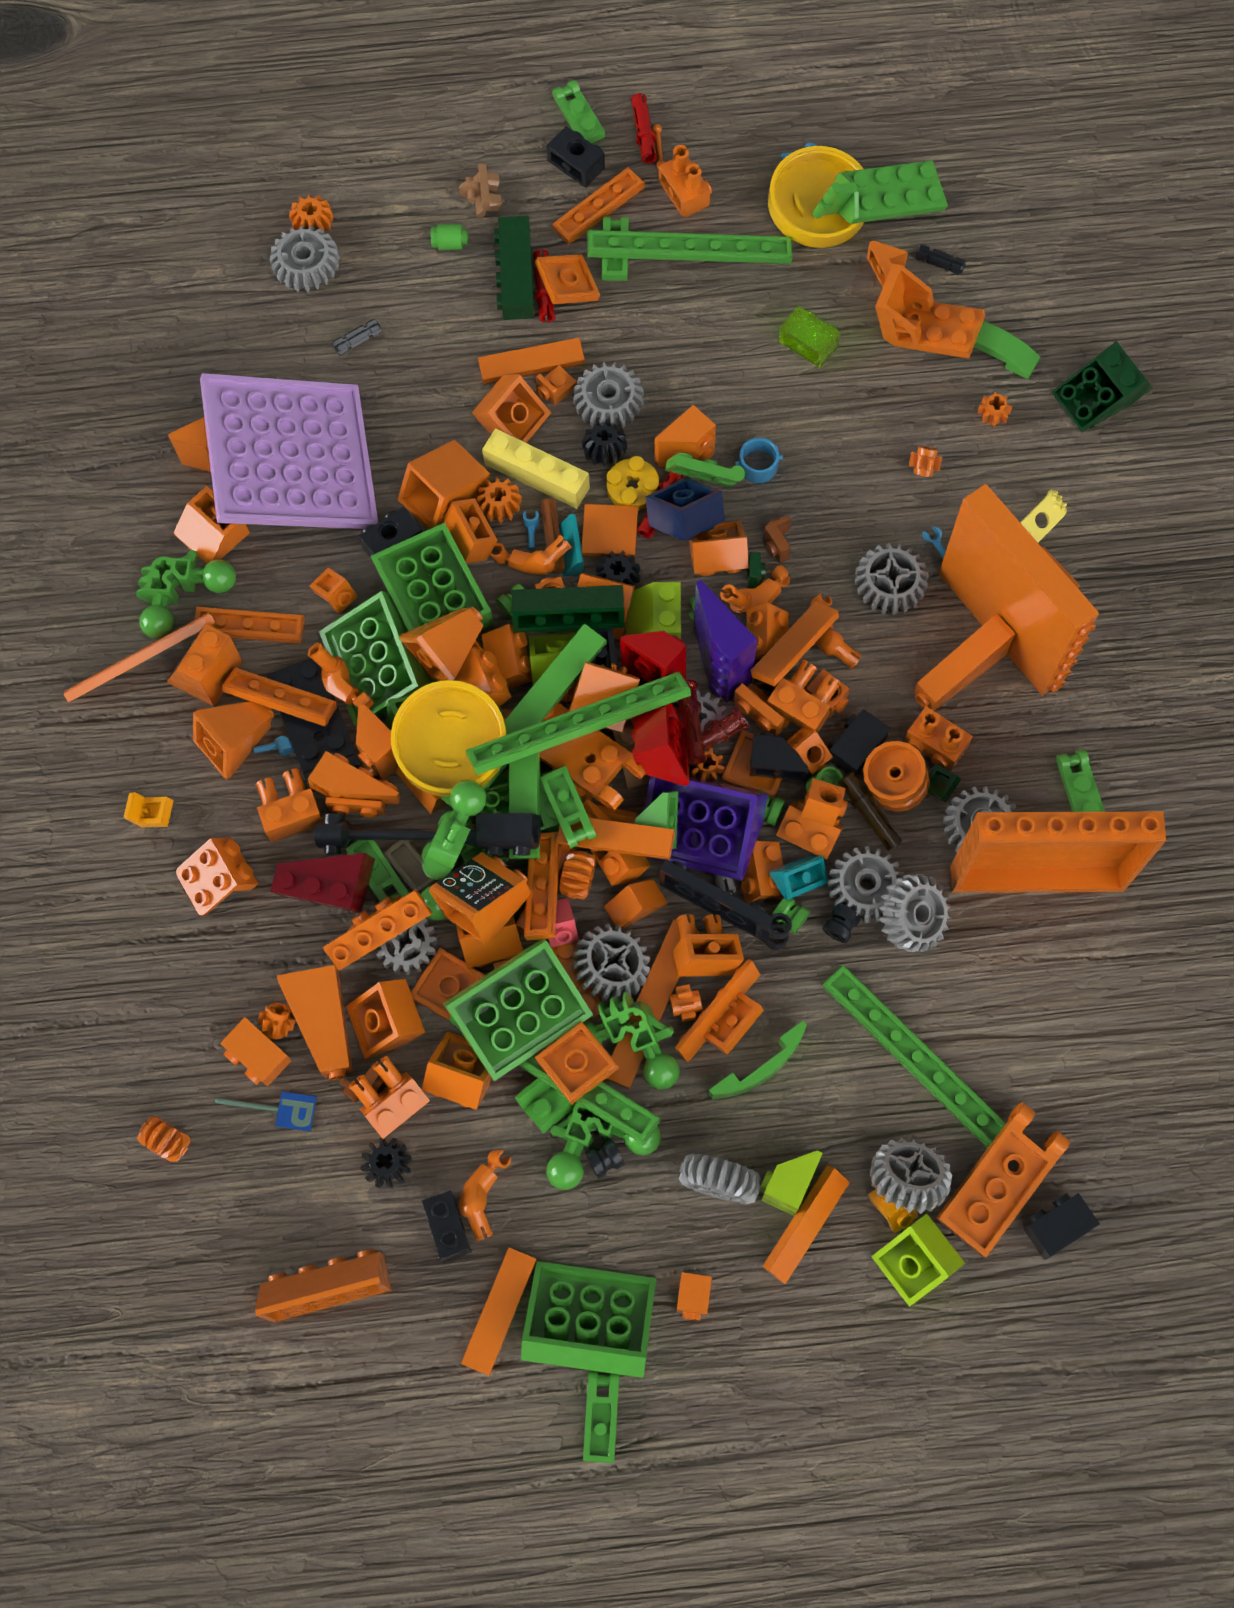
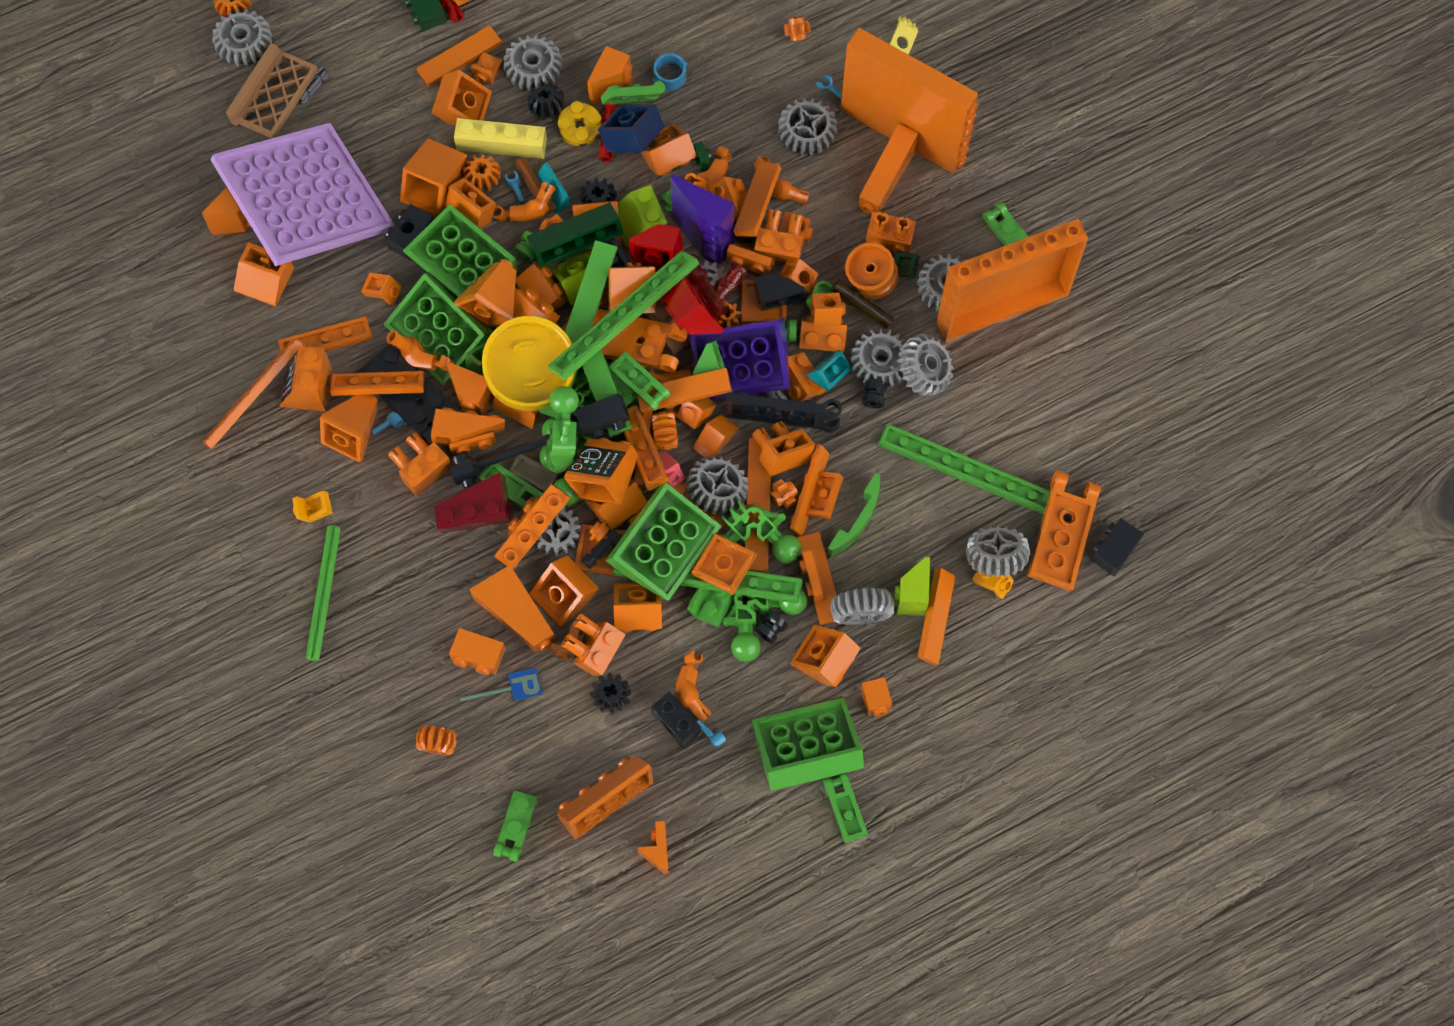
camera: 25 degrees left, 0 degrees up
bright green piece [136,550,236,639] -> none
orange bracket [176,838,259,915] -> none
orange gear [257,1003,296,1039] -> none
orange tile [461,1247,537,1376] -> none
orange tile [581,504,638,558] -> none
dark orange bracket [764,515,791,564] -> none
bright green wheel [771,898,811,934] -> none
black brick [827,709,890,776] -> none
lime slope [871,1214,965,1307] -> none
none -> medium nougat fence [226,43,319,138]
none -> bright green axle [306,525,341,661]
none -> bright green plate [493,790,538,862]
none -> black axle [581,530,621,569]
none -> orange plate [589,521,610,542]
none -> orange slope [637,821,669,874]
none -> dark azure hand [697,720,726,747]
none -> orange slope [790,625,861,687]
none -> orange bracket [797,532,837,626]

